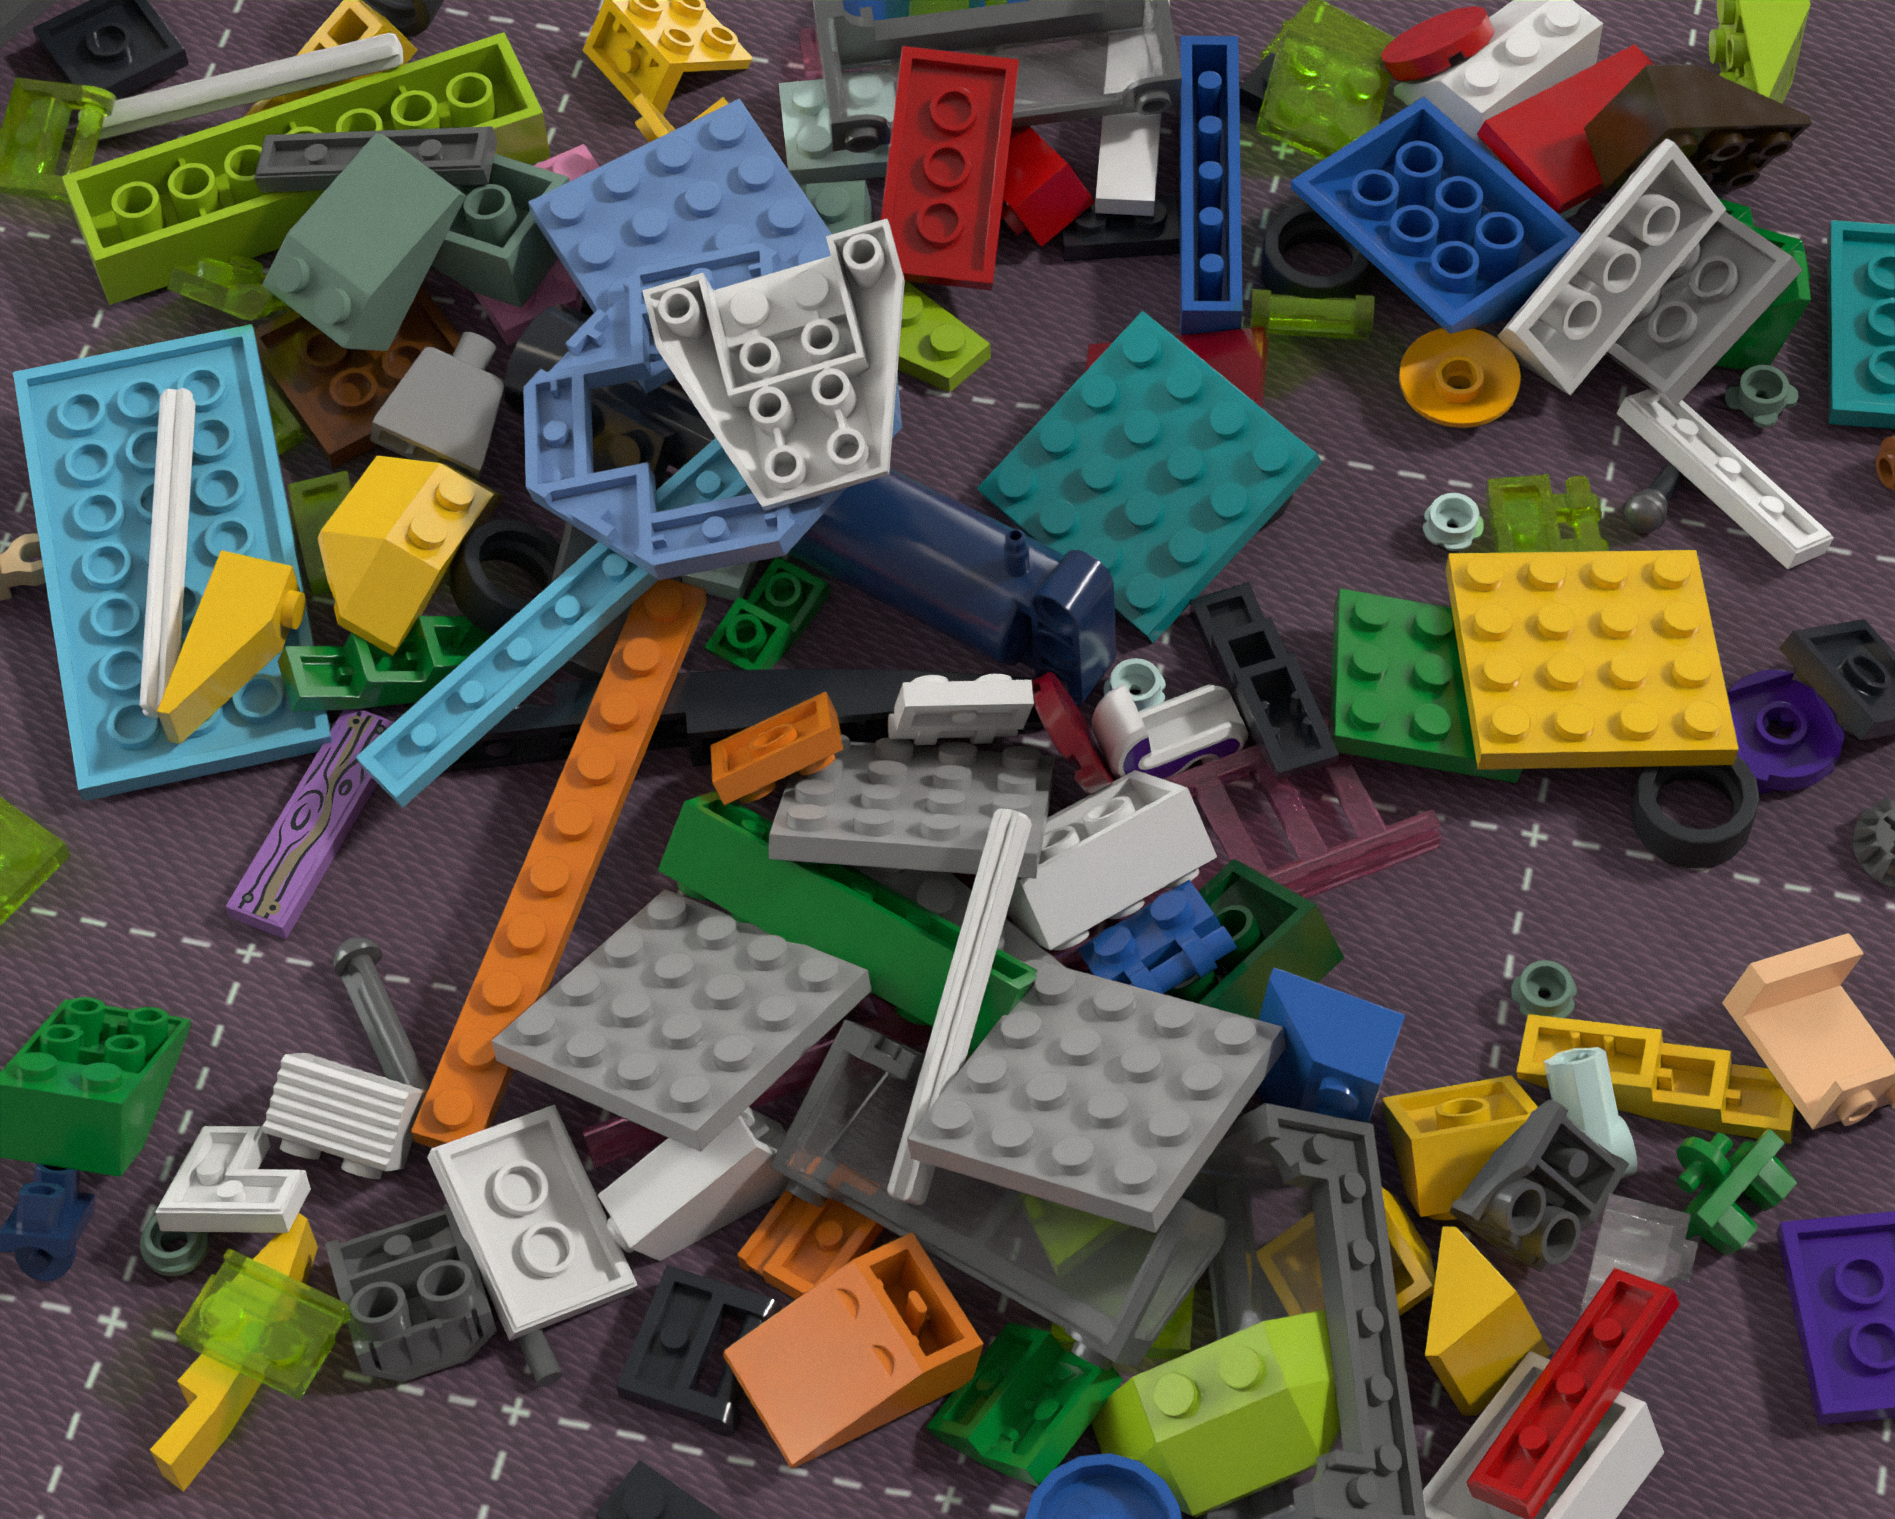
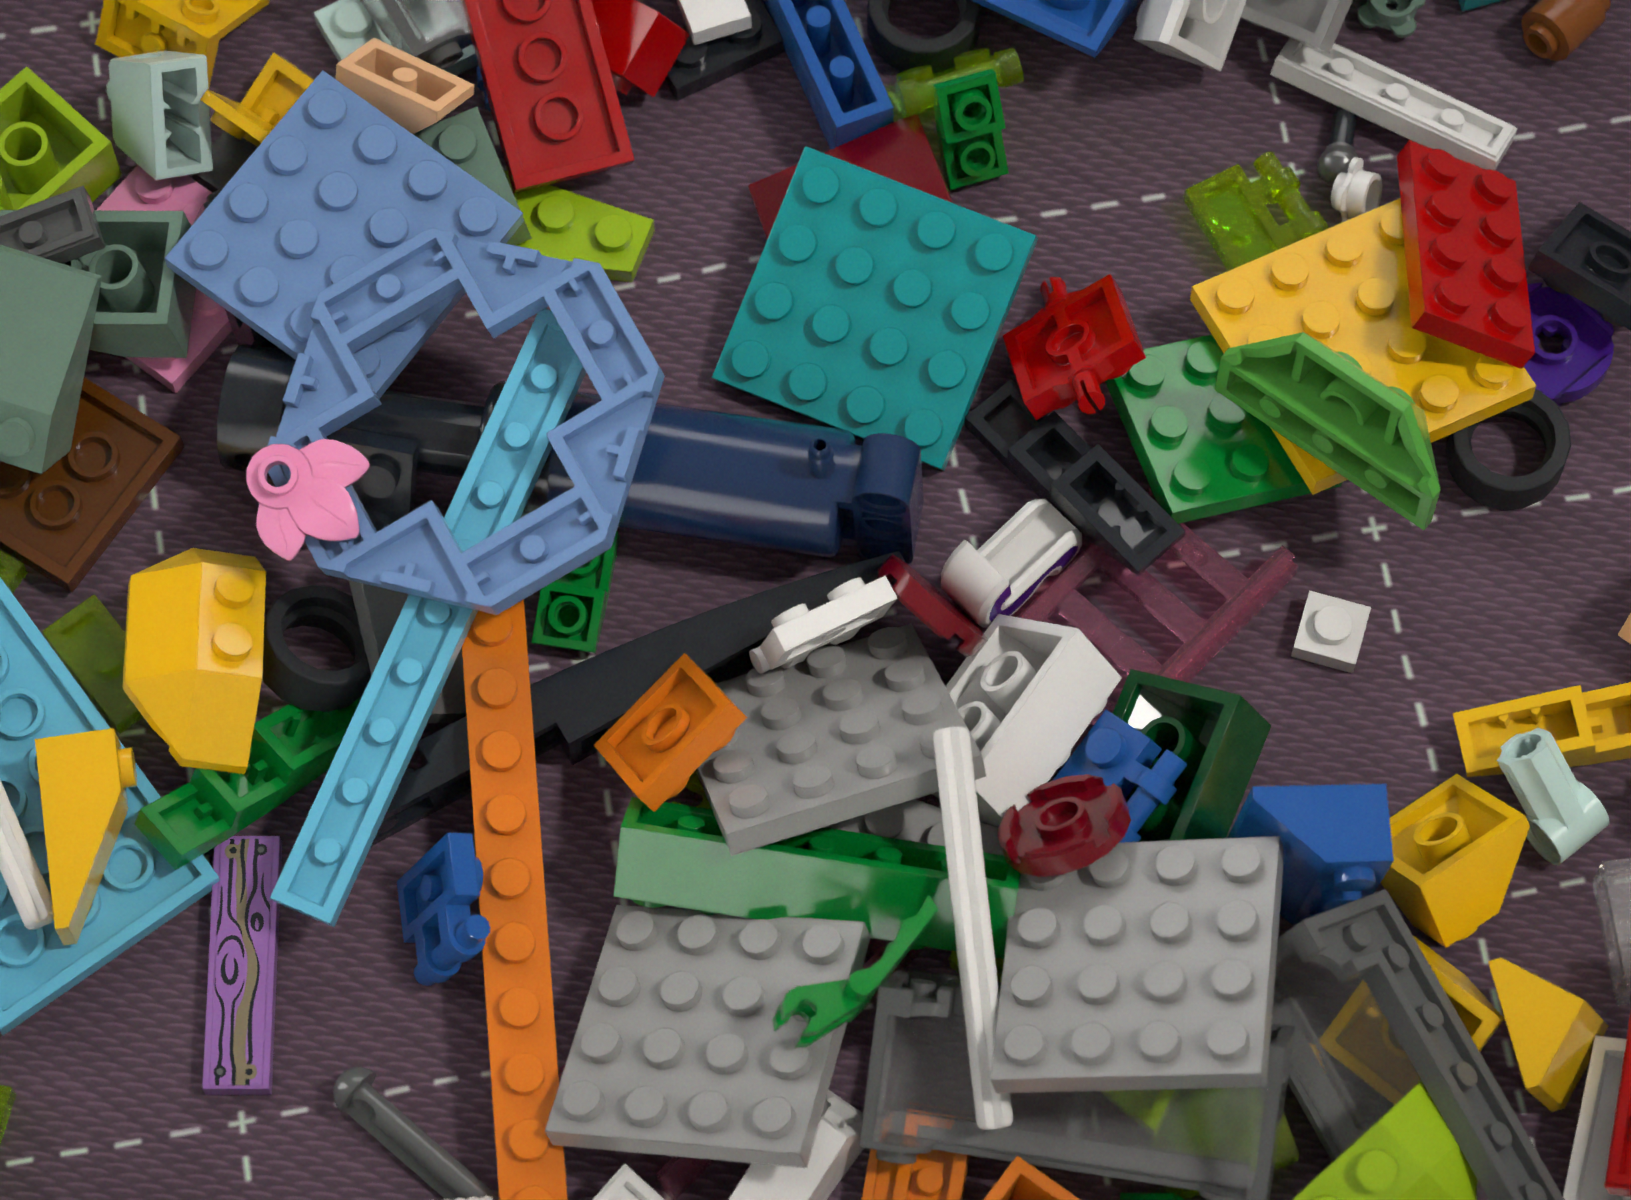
camera: 25 degrees left, 10 degrees up
light grey torso [370,332,504,481] -> none
white wedge [642,219,905,511] -> none
light aqua plate [1104,658,1166,712] -> none
light orange dish [1399,328,1521,428] -> none
light aqua plate [1423,493,1484,551] -> none
dark grey slope [1449,1099,1629,1273] -> none
sand green plate [1511,960,1577,1019] -> none
none -> light aqua torso [106,51,213,180]
none -> bright pink plate [246,439,370,561]
none -> light nougat slope [336,38,474,134]
none -> blue plate [396,833,490,986]
none -> green arm [772,895,938,1048]
none -> green slope [933,68,1009,190]
none -> dark red tile [997,774,1131,877]
none -> red plate [1003,274,1146,420]
none -> bright green wedge [1215,332,1440,530]
none -> white plate [1291,590,1371,673]
none -> white plate [1331,157,1382,222]
none -> red plate [1397,140,1535,369]

